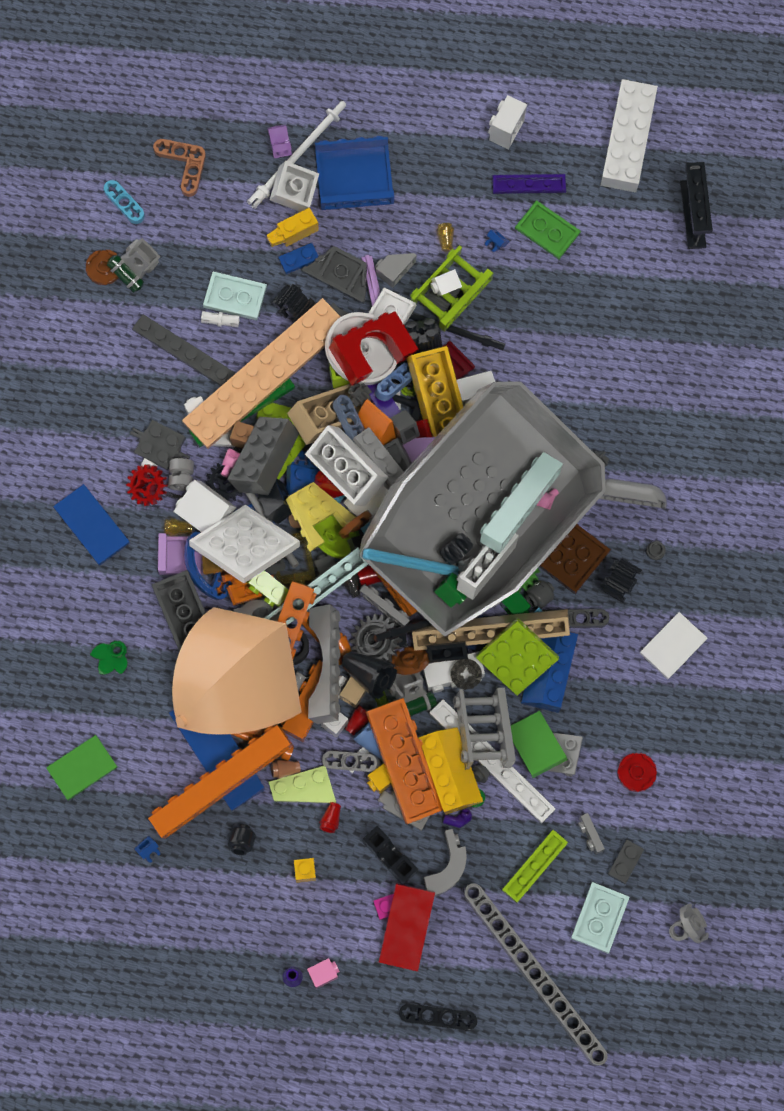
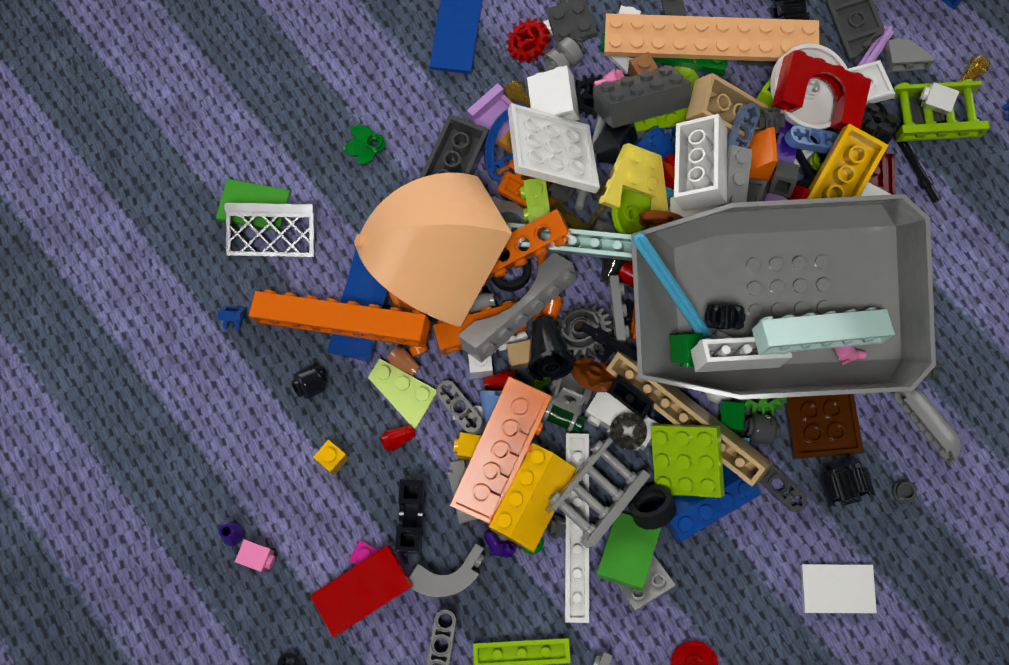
camera: 50 degrees right, 0 degrees up
none -> fence [224,203,316,257]
none -> black tyre [629,485,677,530]

